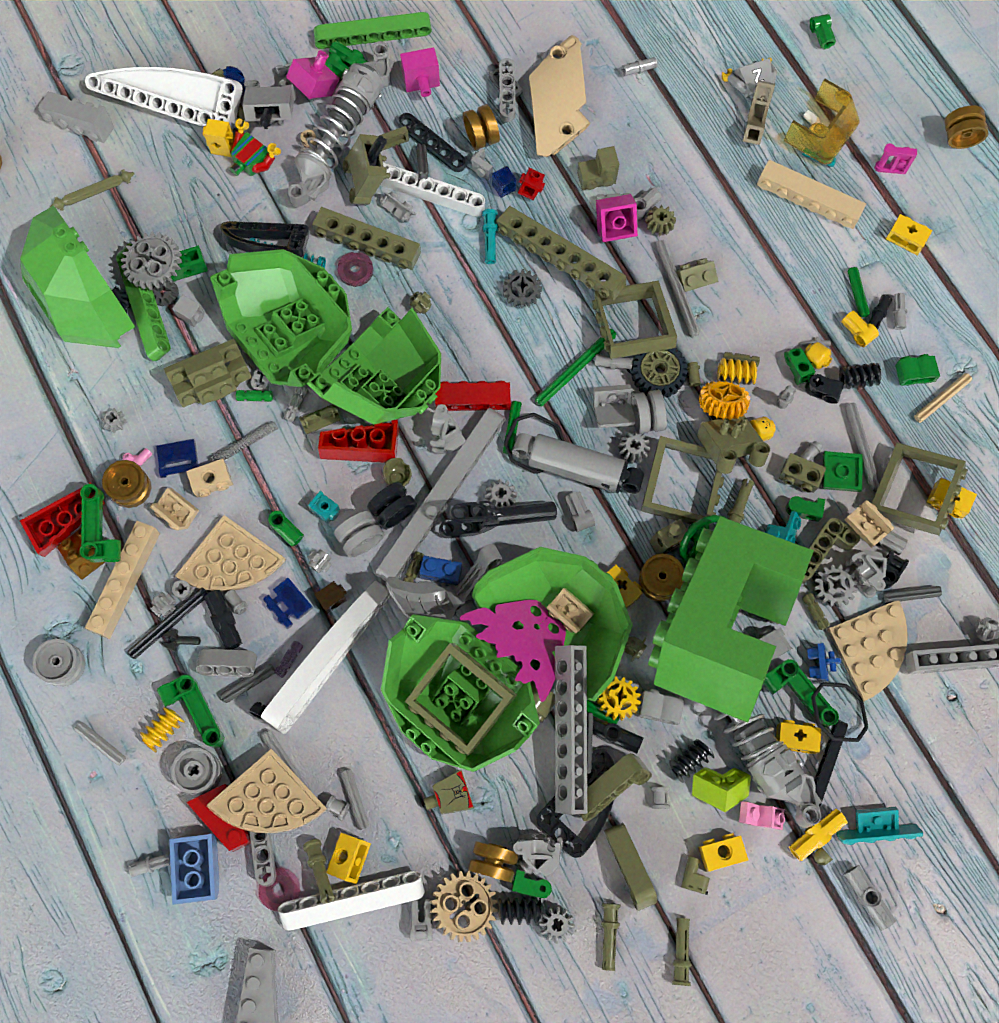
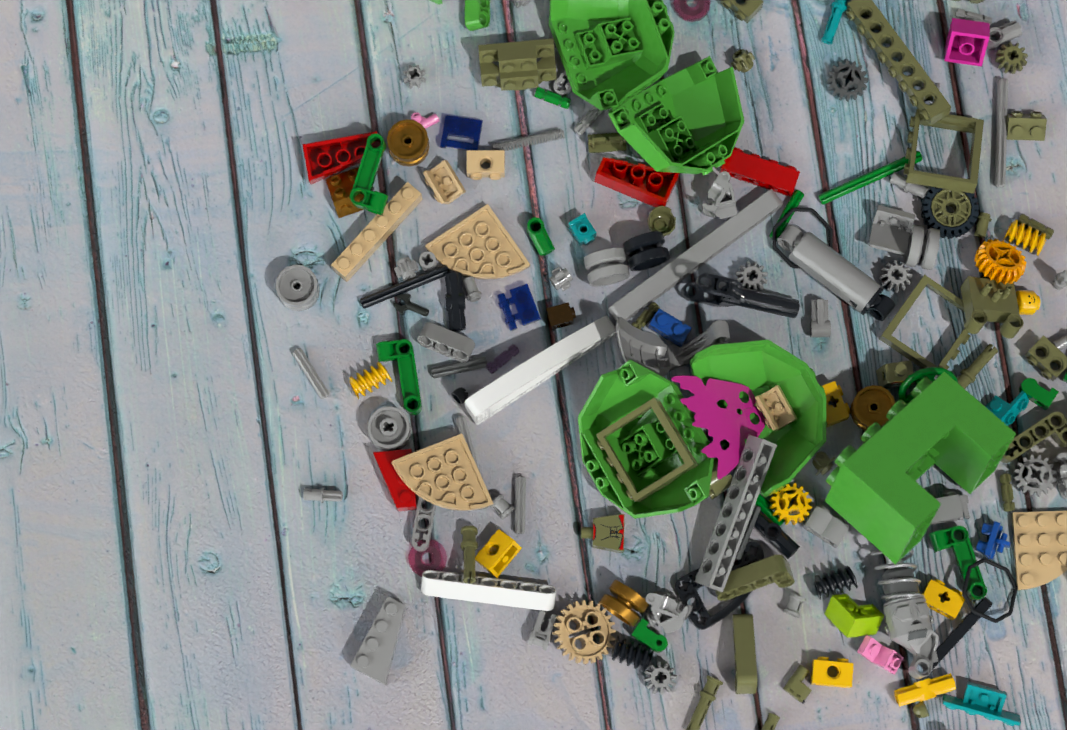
camera: 25 degrees right, 5 degrees up
medium blue brick [169,834,219,905] -> none

